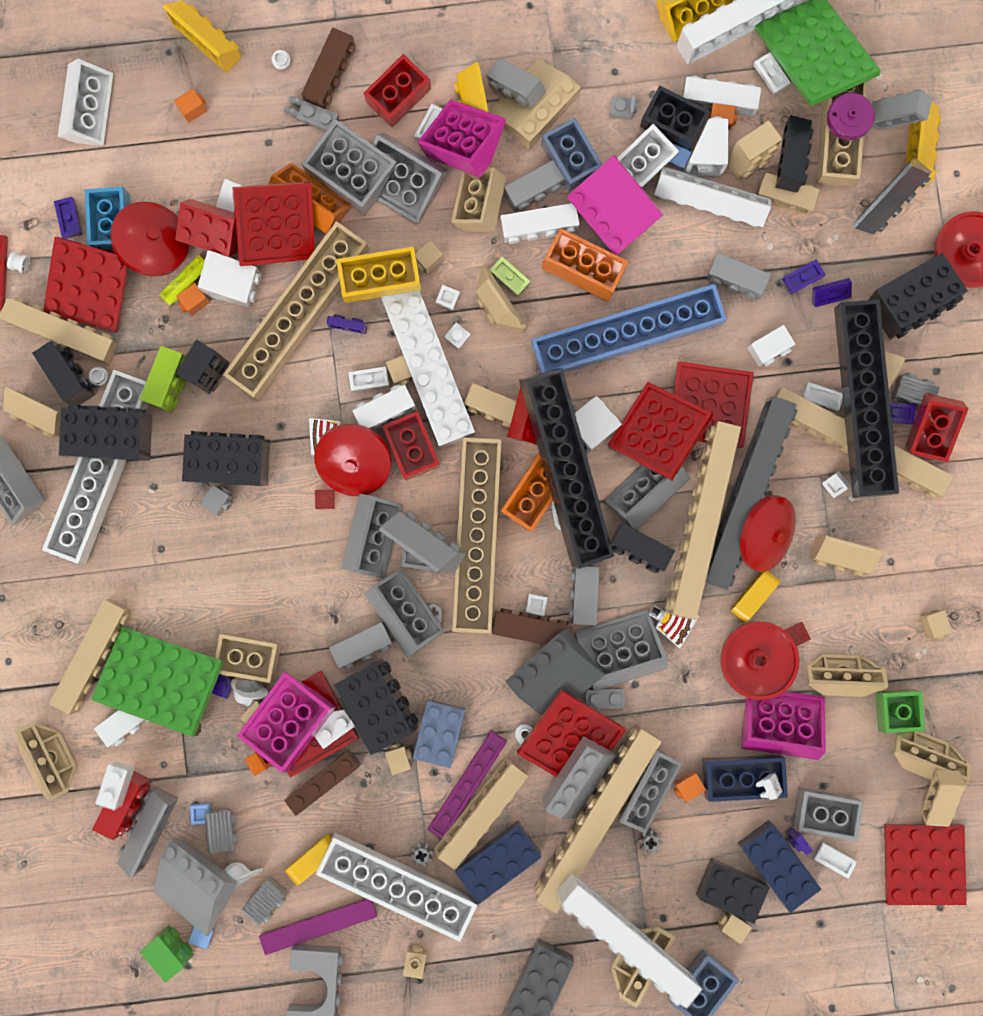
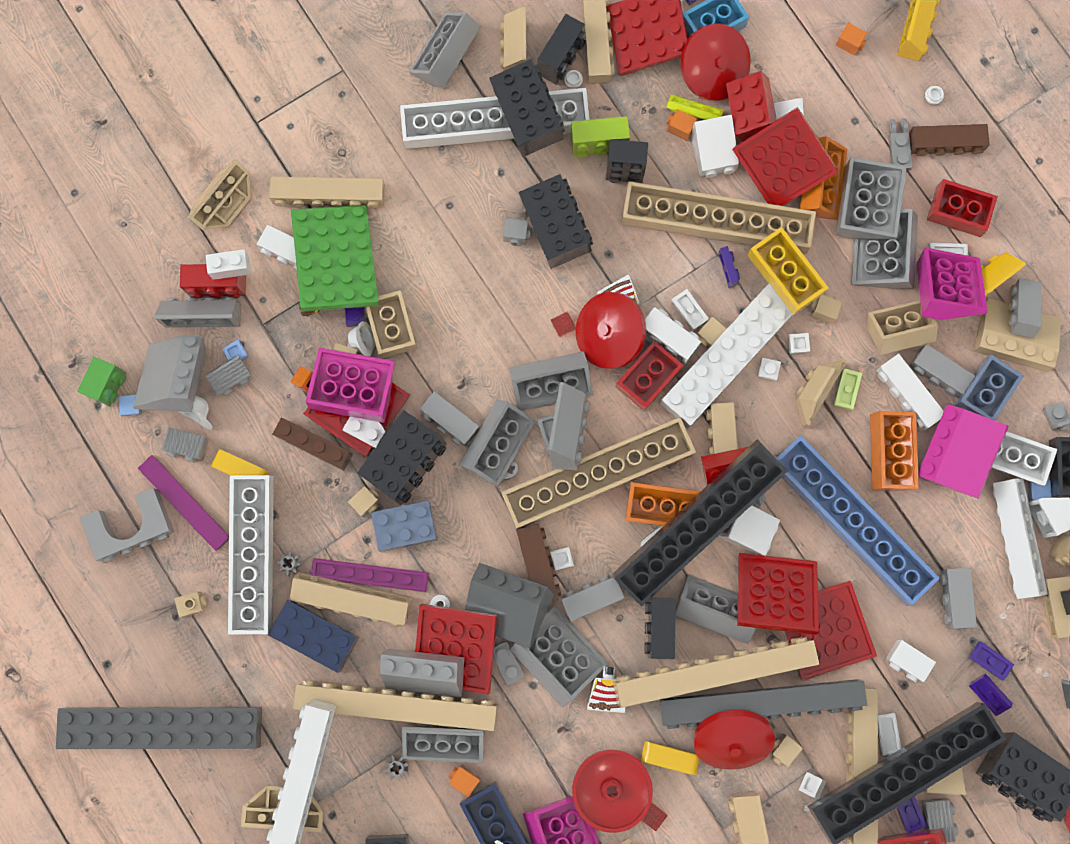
camera: 65 degrees right, 5 degrees down
none -> tan brick [770,734,803,767]

